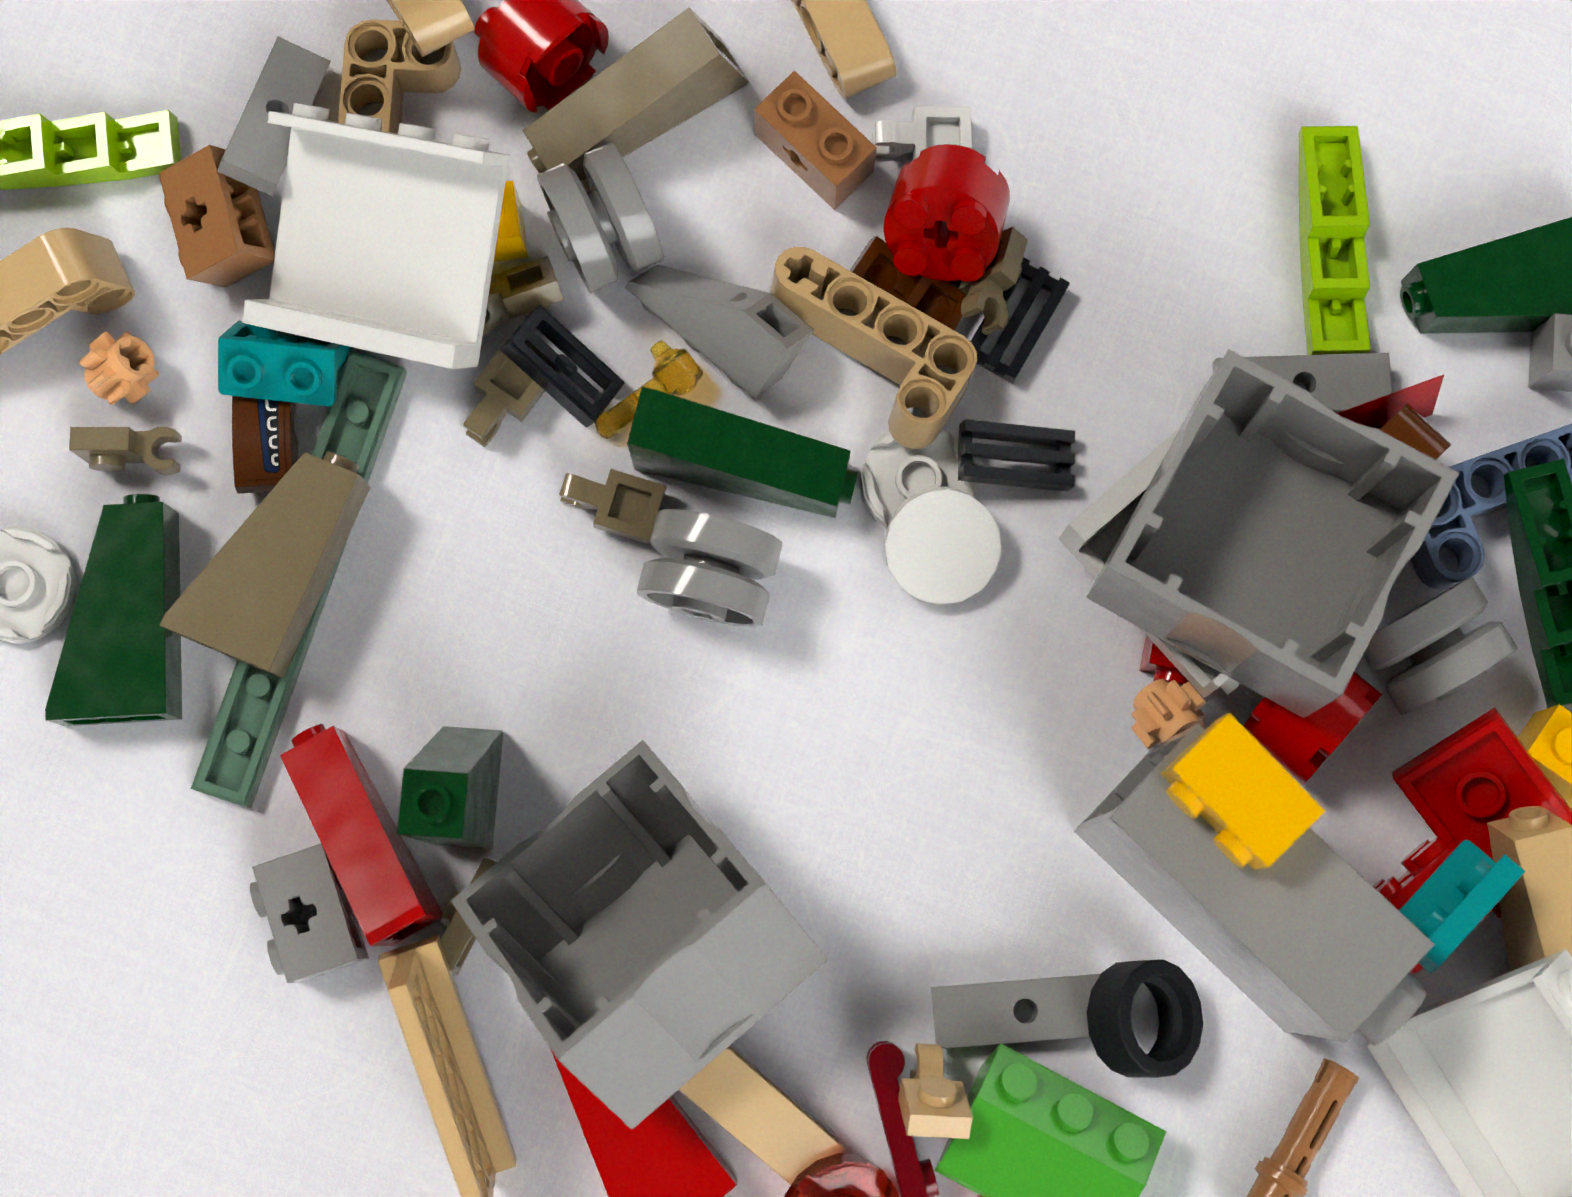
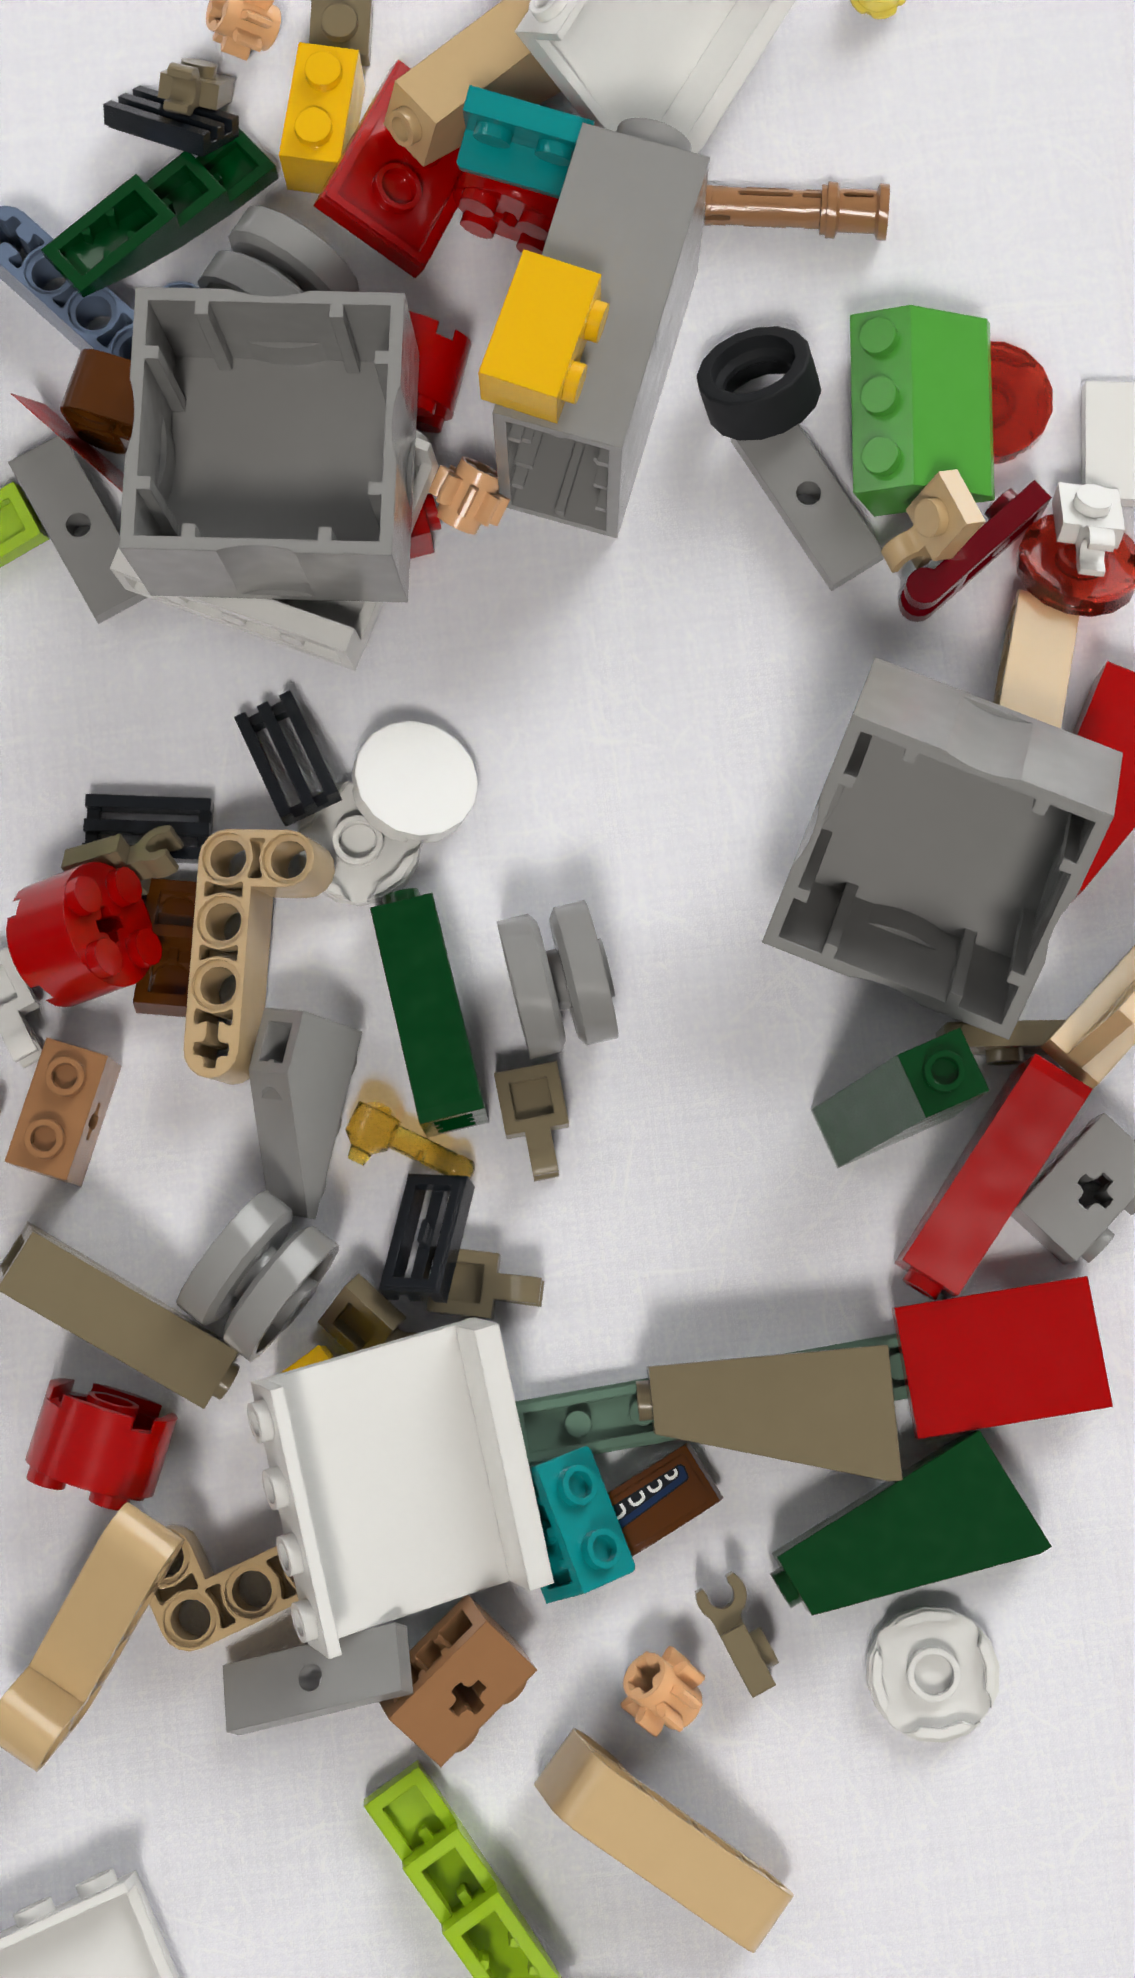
camera: 115 degrees left, 0 degrees up
none -> red tile [892,1276,1113,1439]

